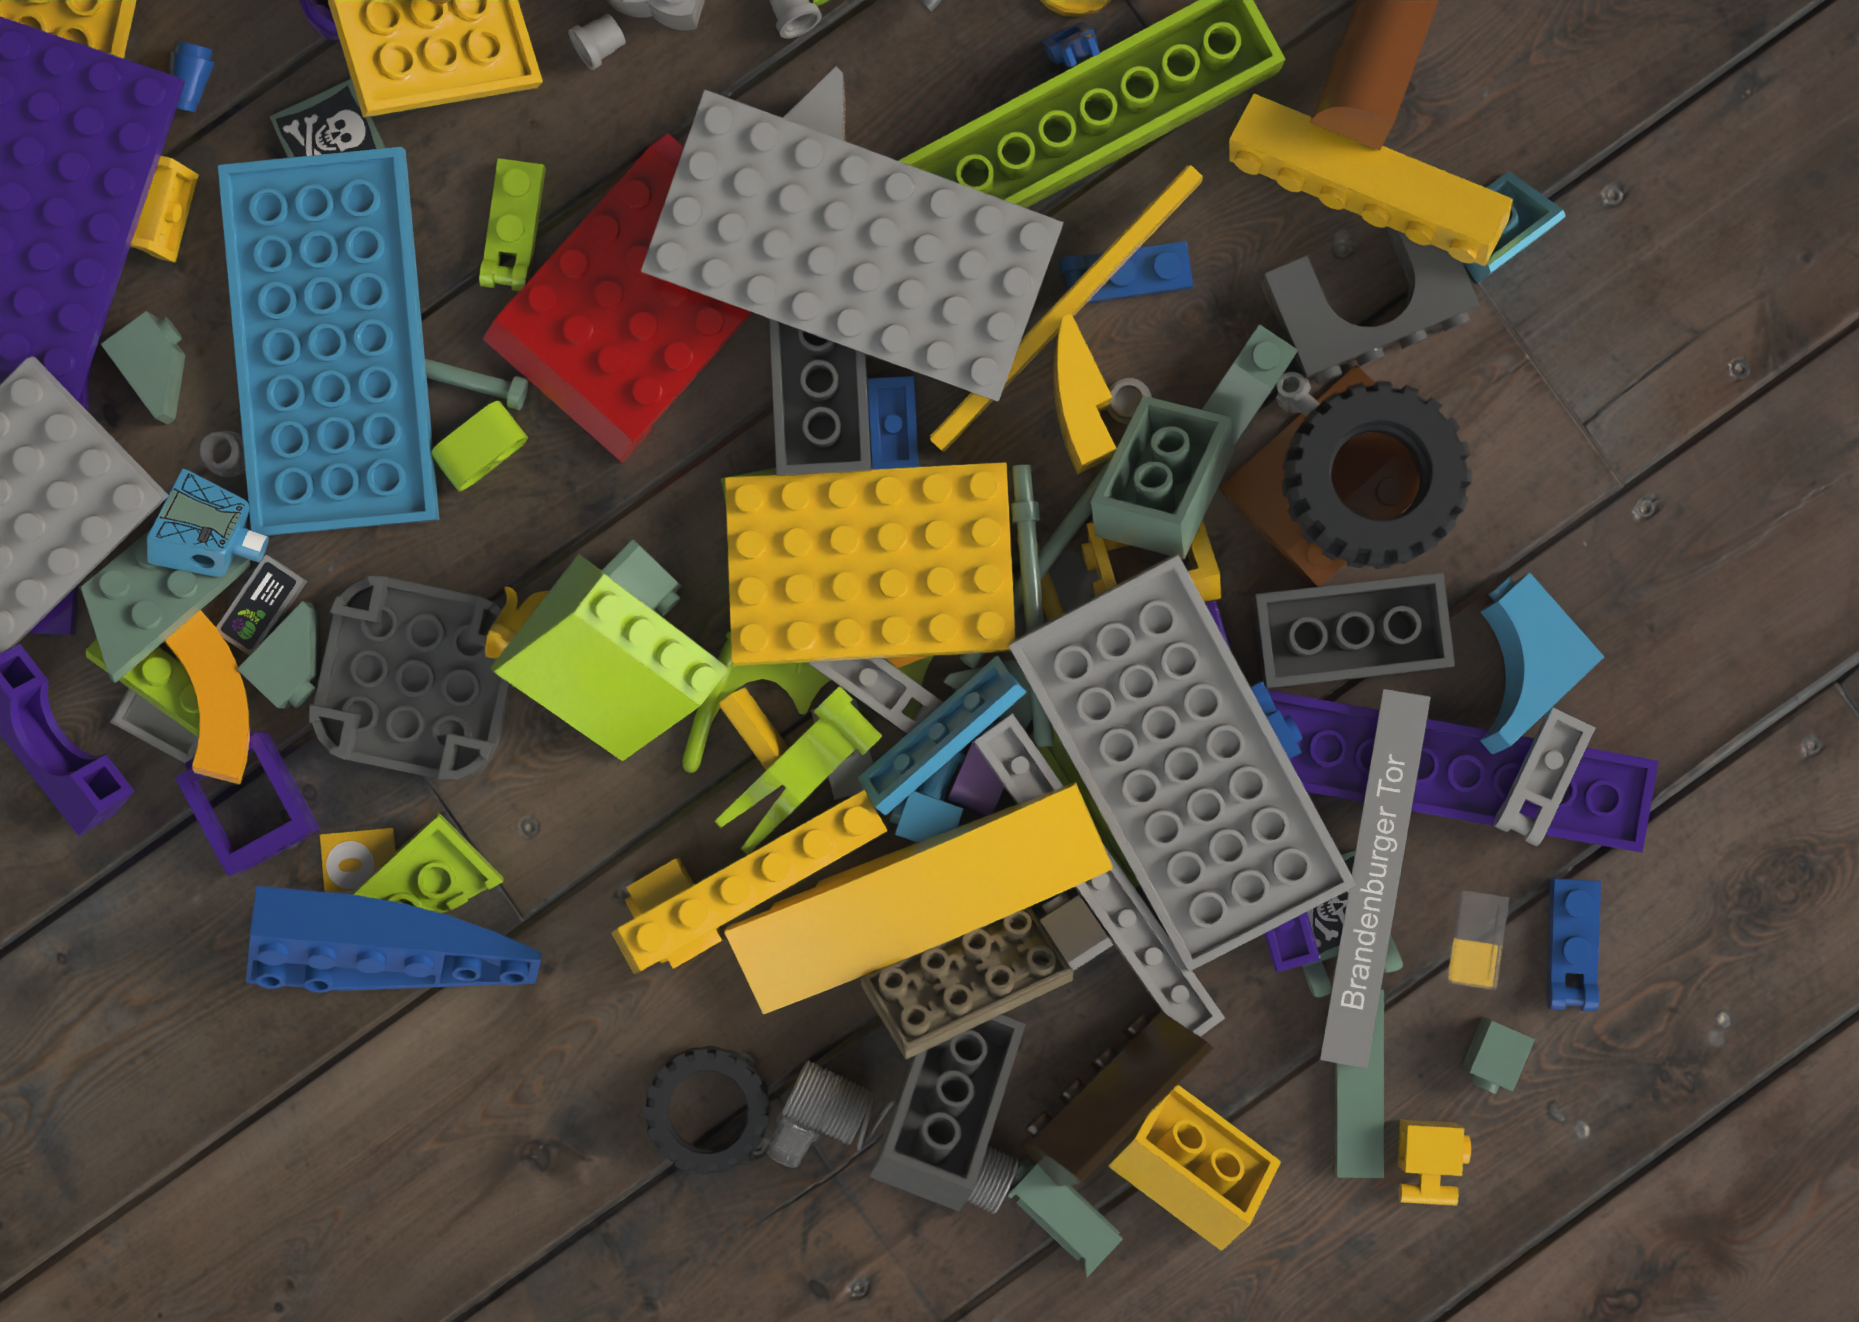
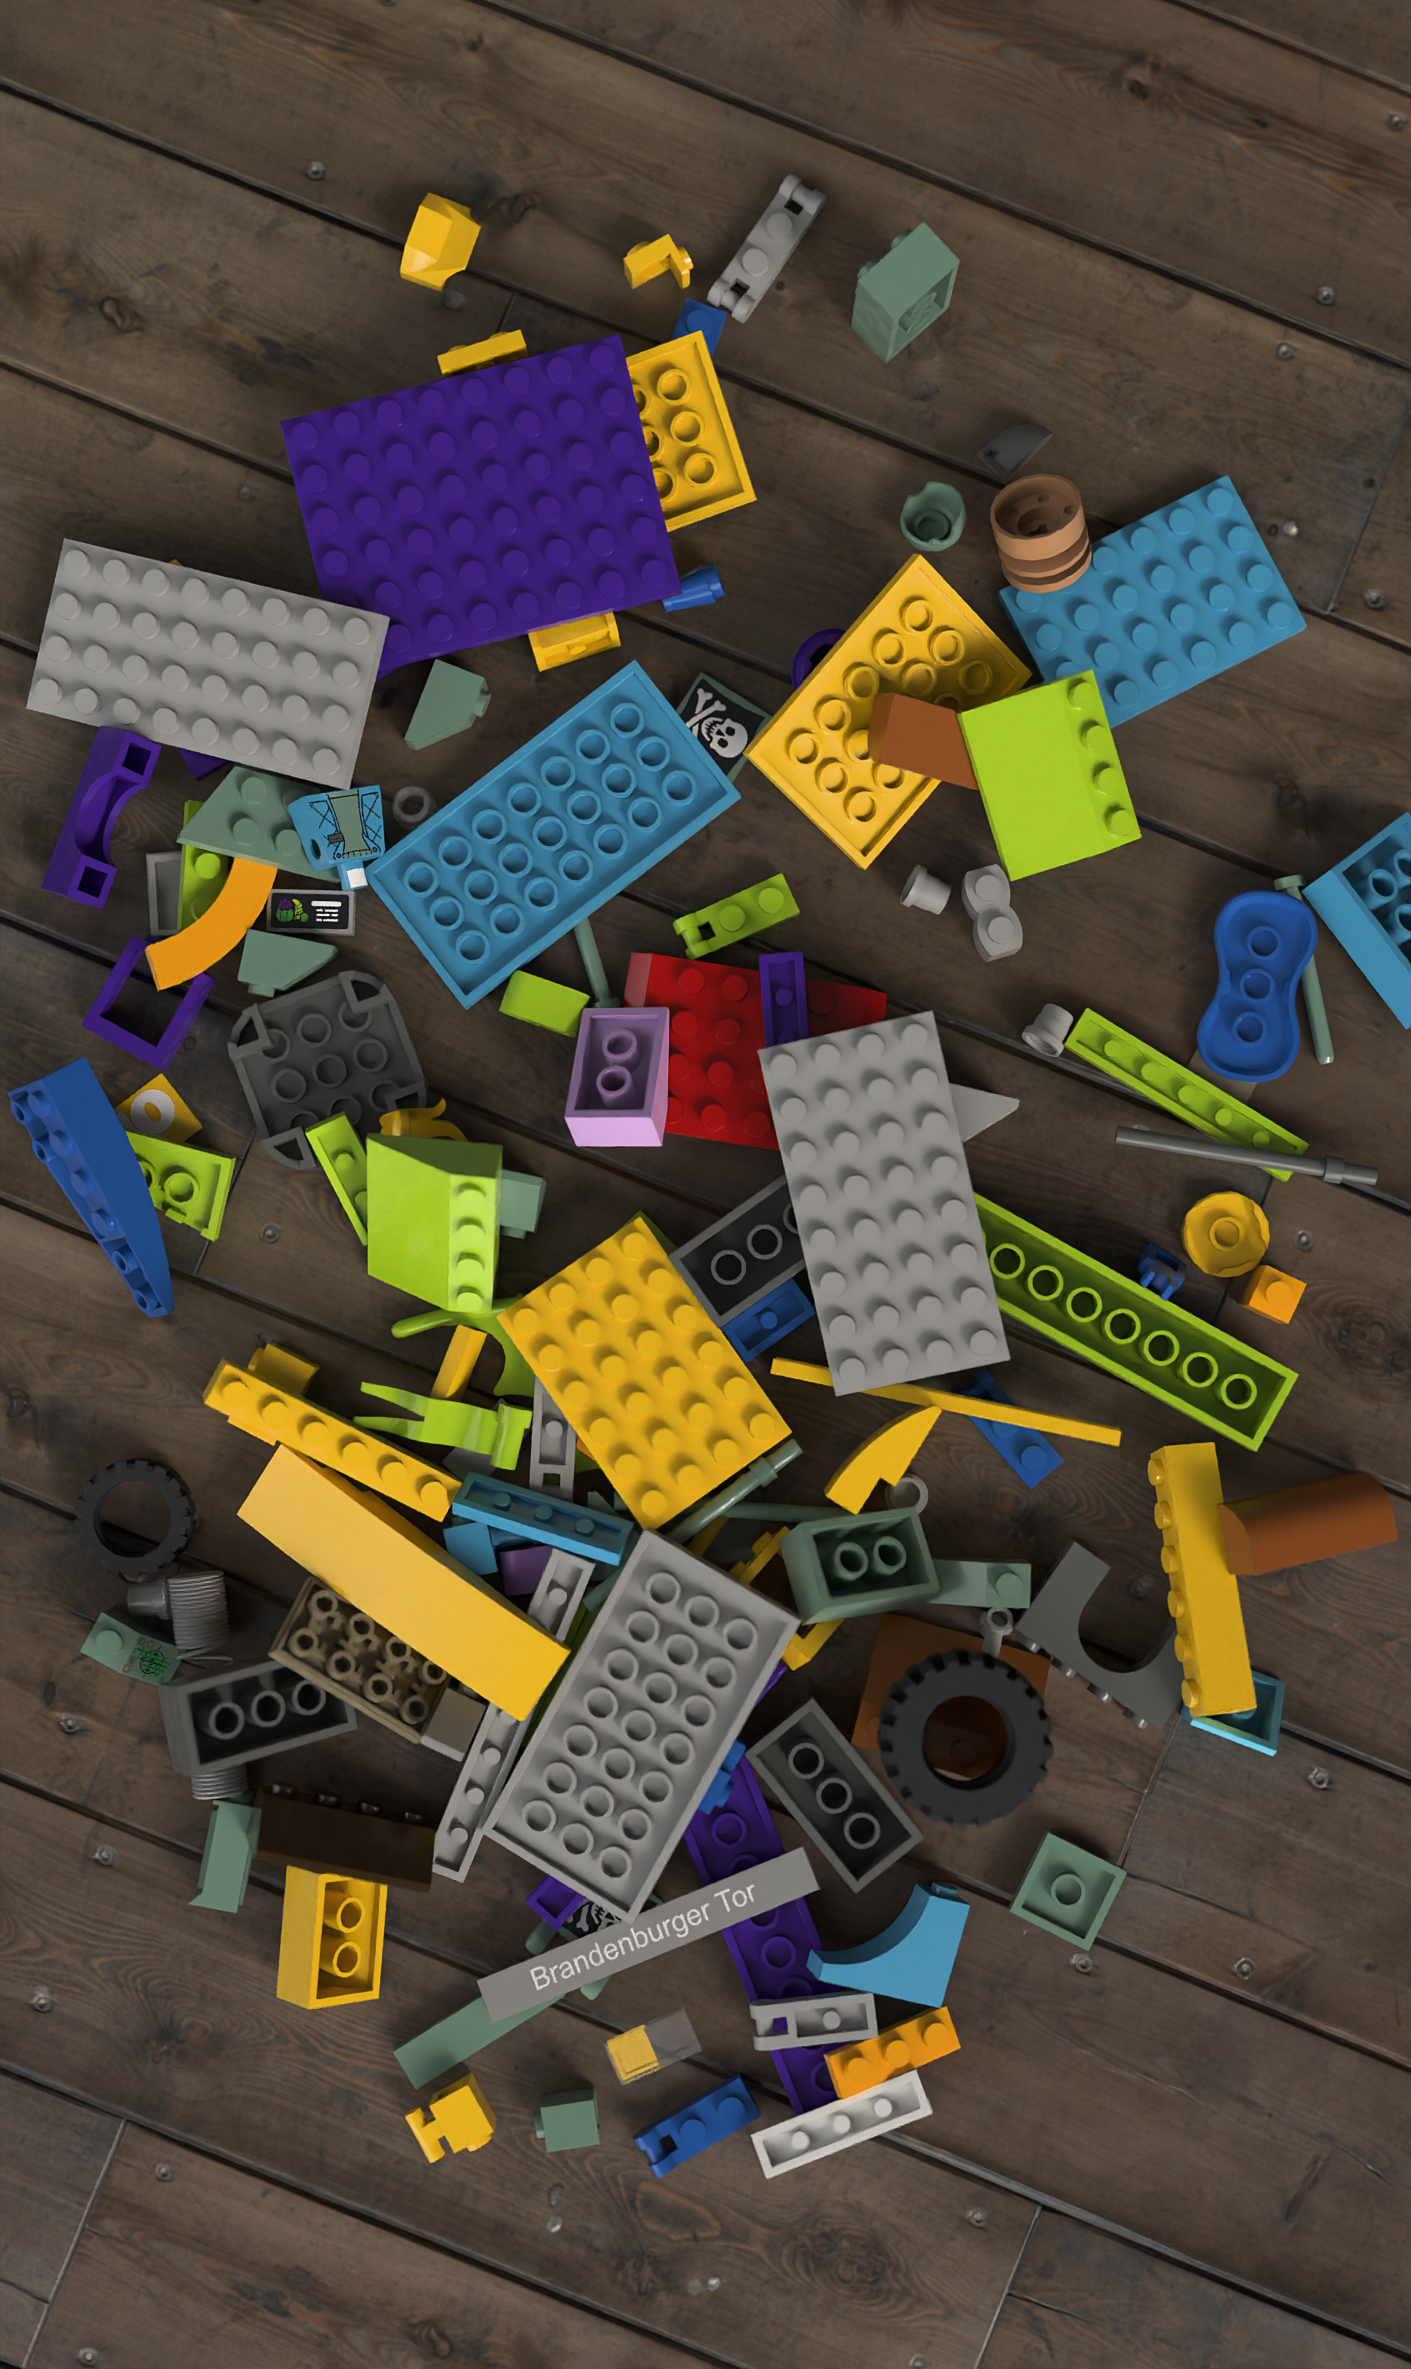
camera: 60 degrees right, 0 degrees up
none -> sand green slope [80,1607,188,1685]
none -> lime plate [305,1110,368,1246]
none -> lavender slope [564,1007,669,1146]
none -> white fence [751,2069,933,2179]
none -> dark purple plate [758,951,809,1048]
none -> light orange plate [823,2004,961,2100]
none -> sand green plate [1008,1829,1127,1951]

